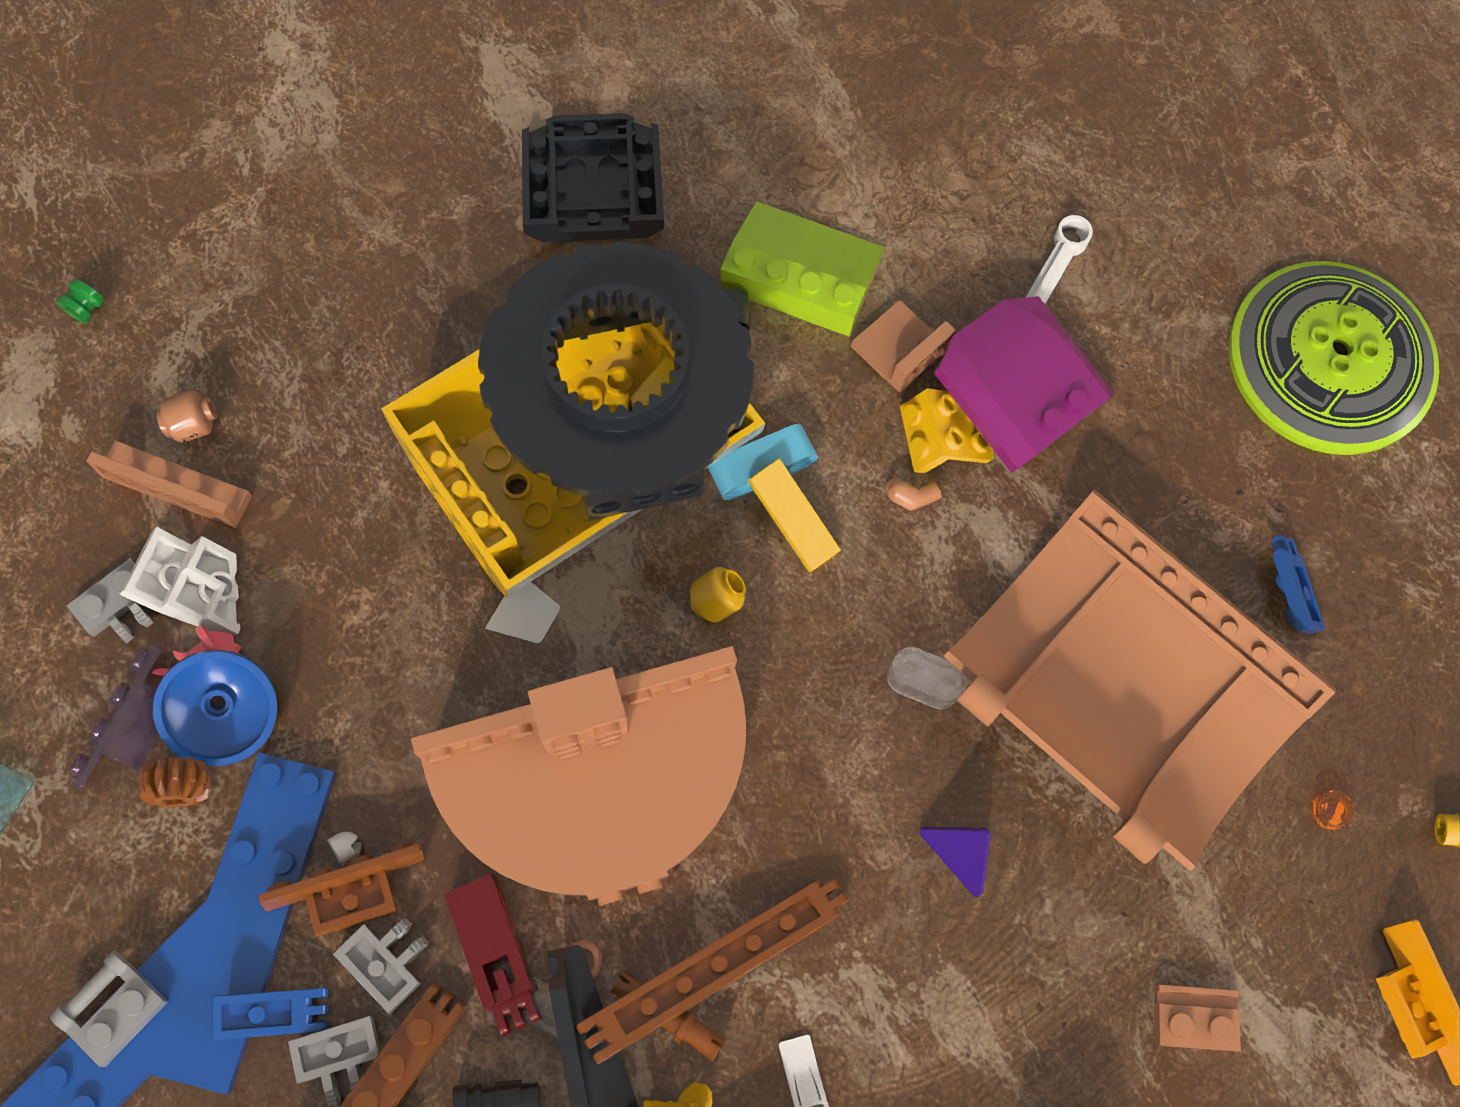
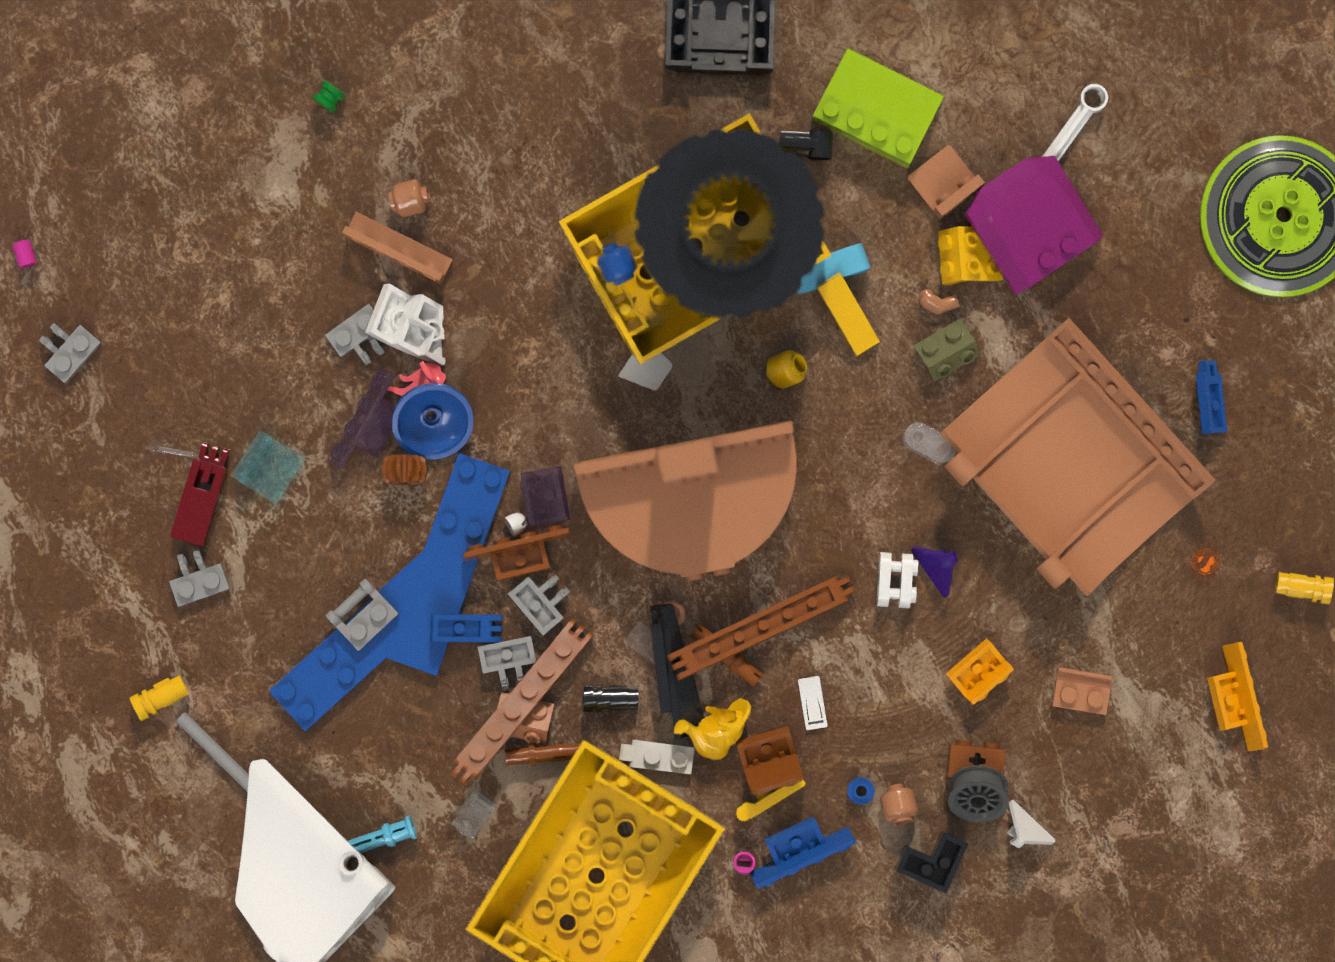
camera: 10 degrees right, 15 degrees up
dark red hinge [444,874,542,1037] -> none
none -> clear purple bracket [520,466,571,526]
none -> blue head [597,242,637,286]
none -> white brick [876,552,918,608]
none -> olive bracket [913,319,980,381]
none -> light orange bracket [946,638,1014,705]

